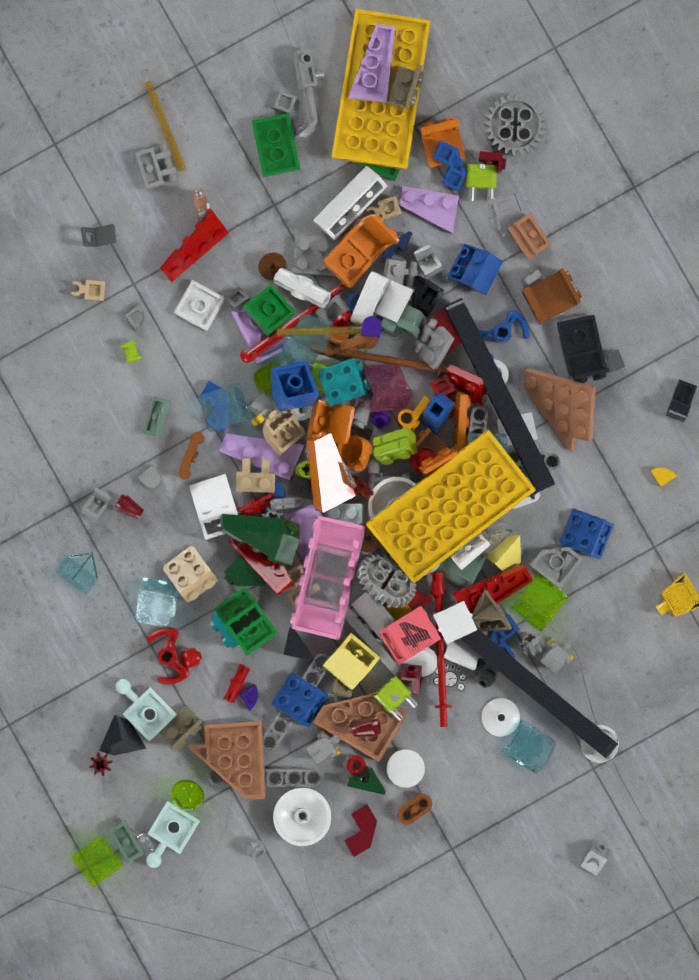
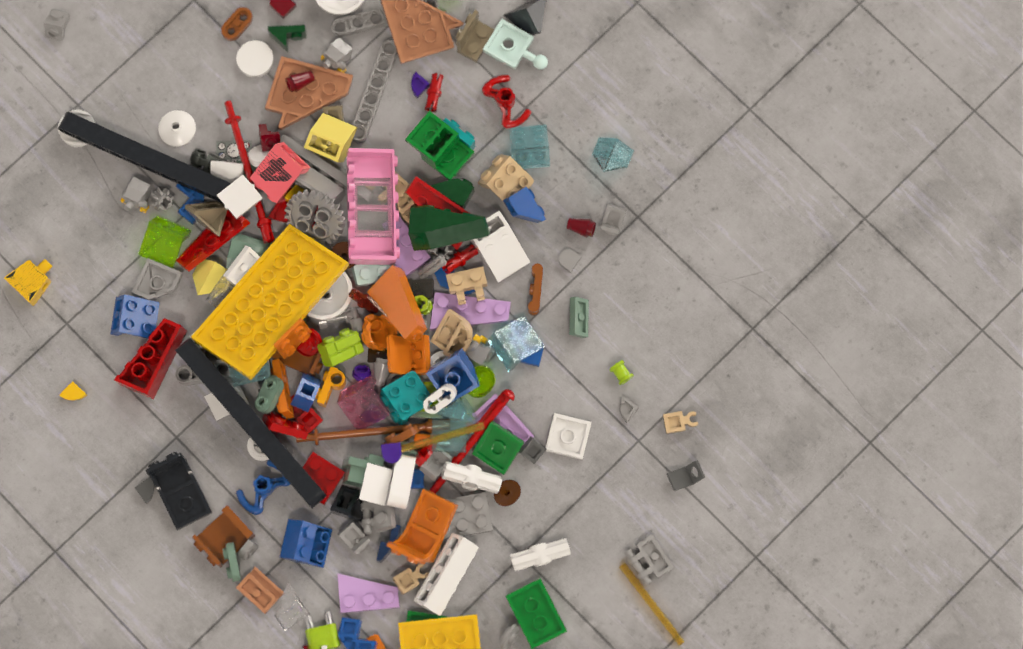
camera: 170 degrees right, 10 degrees down
red wing [160,208,229,283] -> none
red piece [181,648,202,669] -> none
nougat piece [193,189,210,222] -> none
blue bracket [272,672,329,728] -> none
black slope [283,627,313,660] -> none
red plate [347,755,366,775] -> none
lime piece [373,676,418,721] -> none
light grey plate [414,319,454,369] -> none
clear light blue slope [501,719,557,774] -> none
nougat wing [524,368,596,452] -> none
black plate [665,379,697,422] -> none
none -> red wedge [114,318,187,400]
none -> sand green plate [222,542,241,582]
none -> sand green plate [255,375,284,414]
none -> white beam [423,384,457,414]
none -> blue slope [503,187,546,223]
none -> white piece [510,538,571,571]

